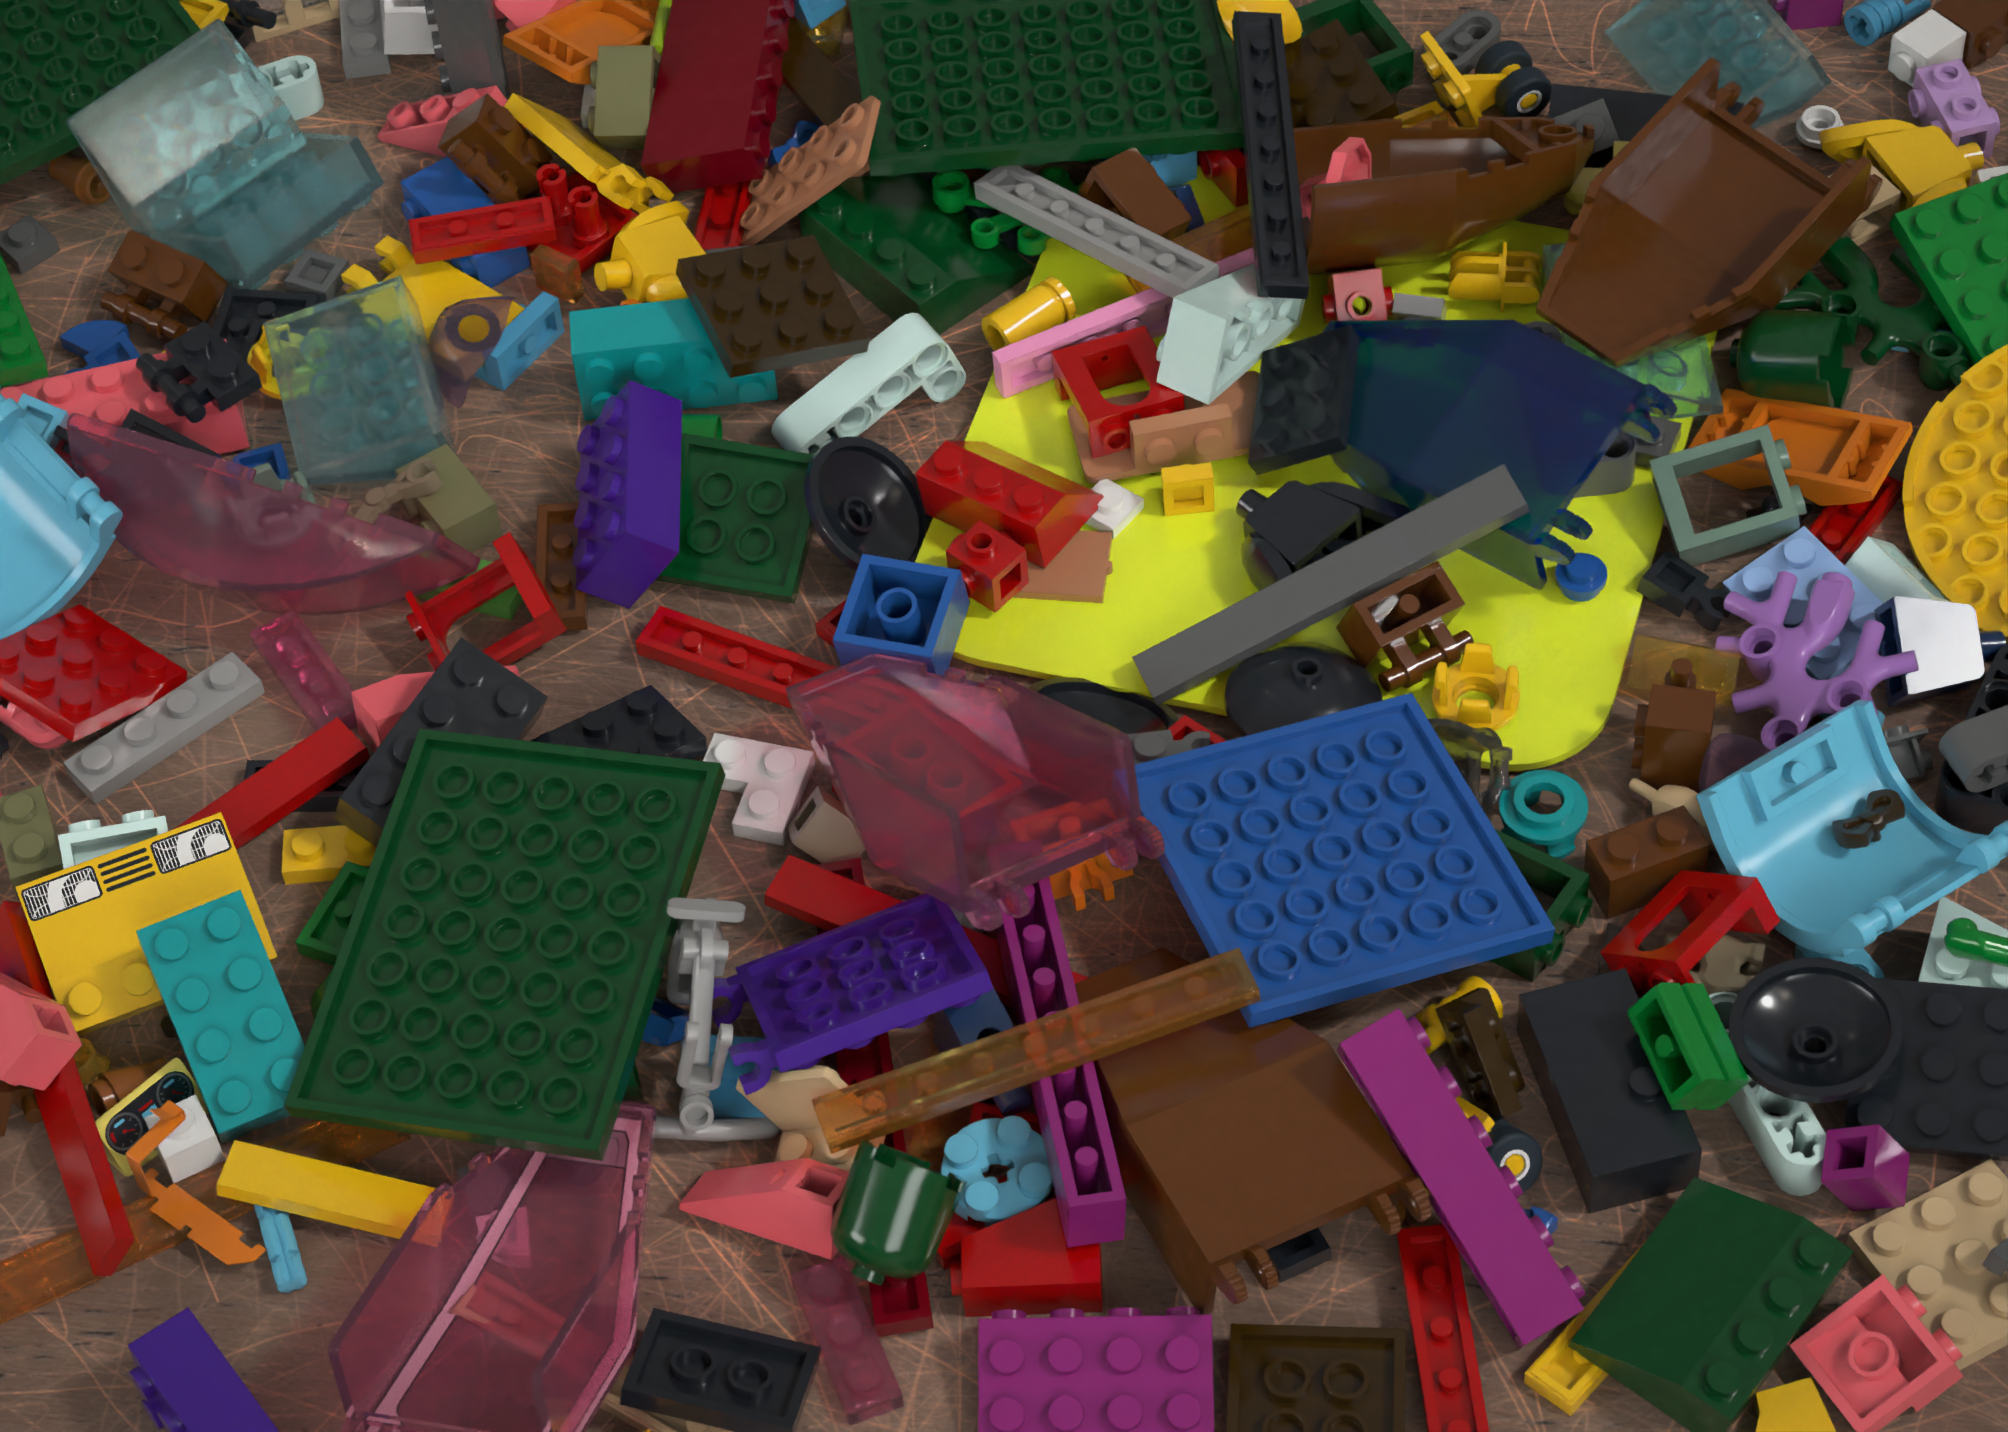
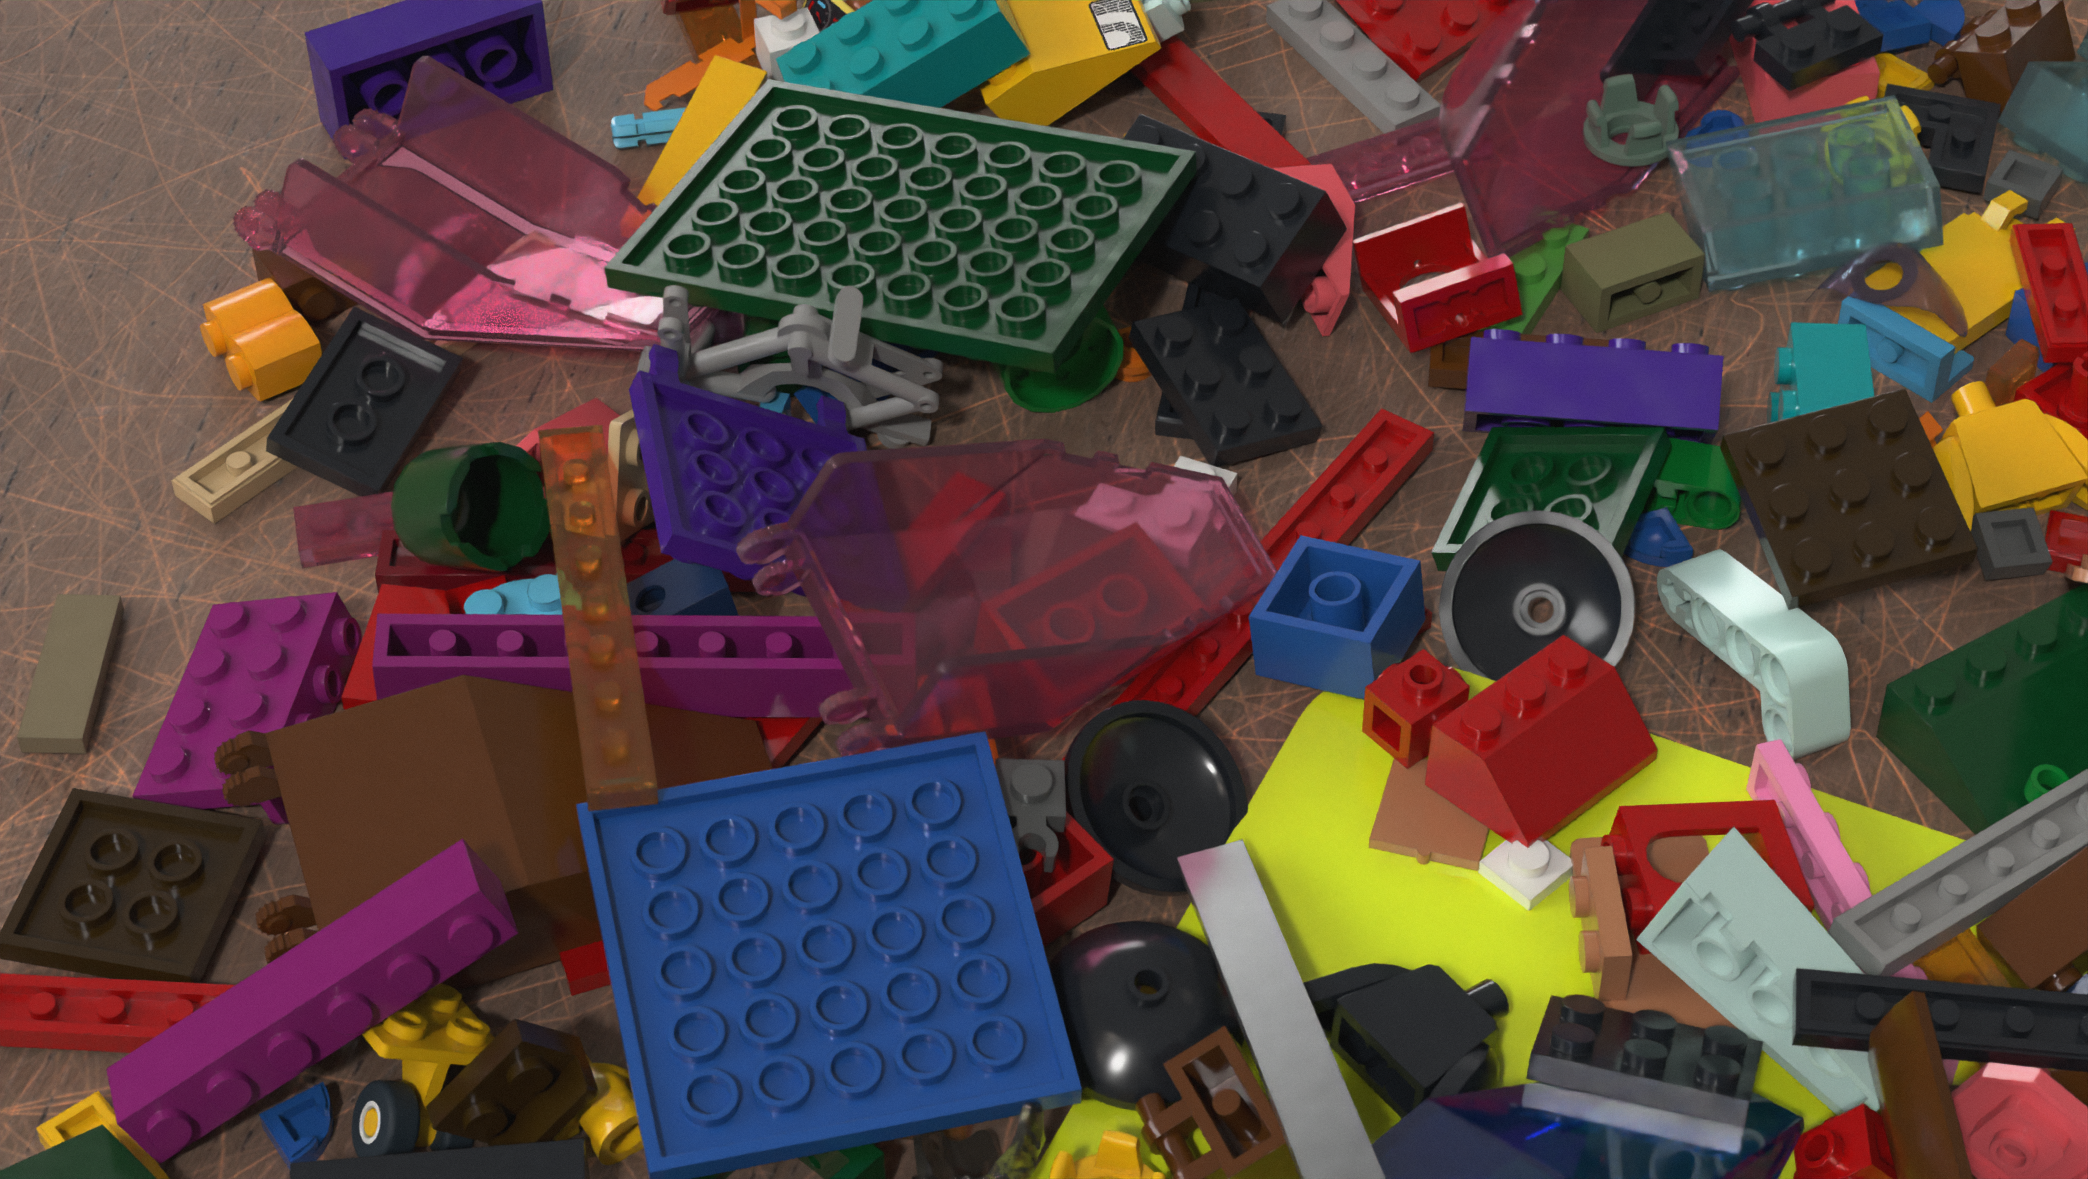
camera: 95 degrees right, 5 degrees down
dark tan piece [328,457,443,558] -> none
yellow piece [981,277,1076,351] -> none
yellow plate [1161,463,1215,516] -> none

